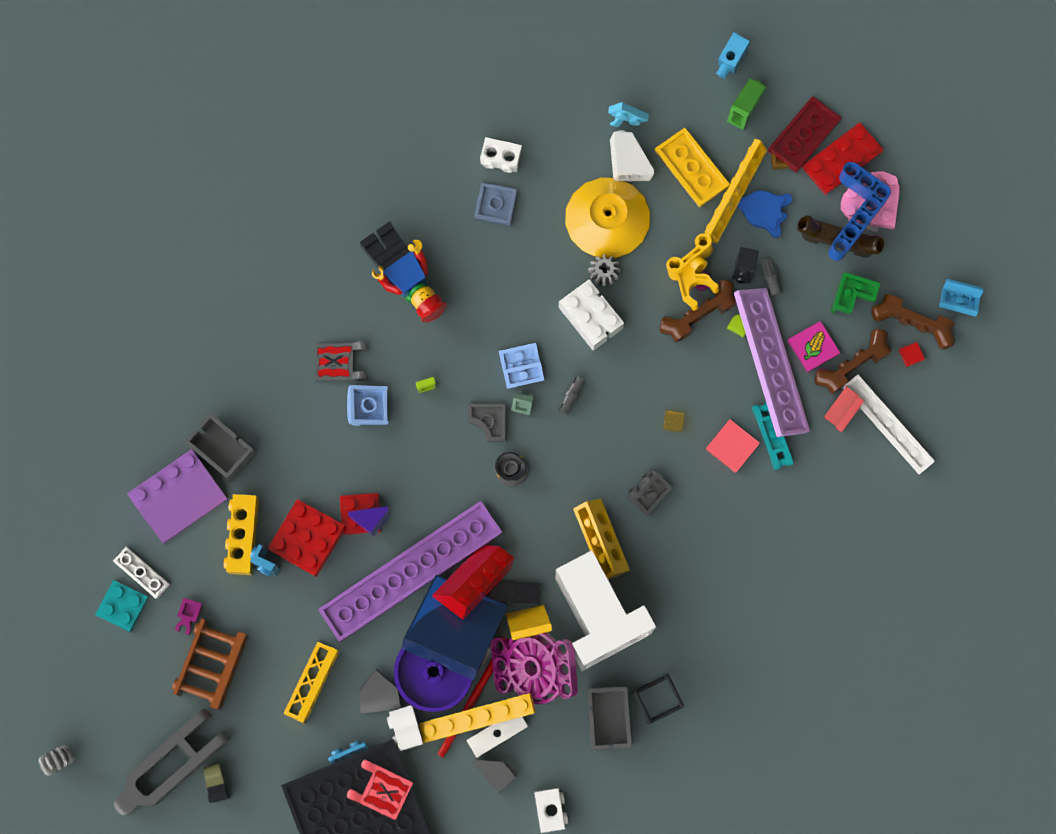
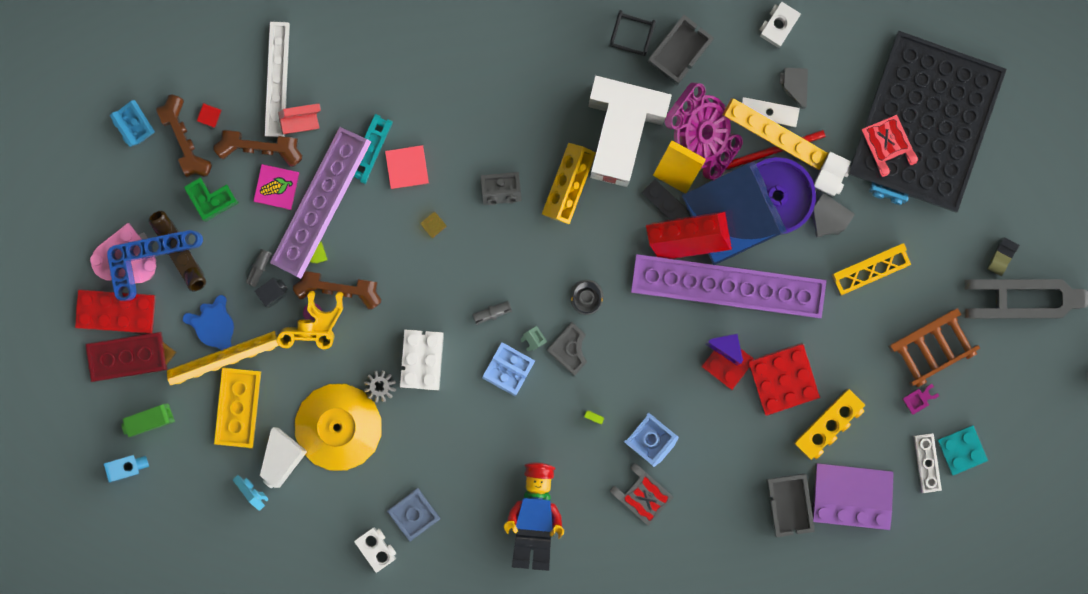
camera: 140 degrees left, 10 degrees up
dark azure bracket [250,544,280,577] -> none

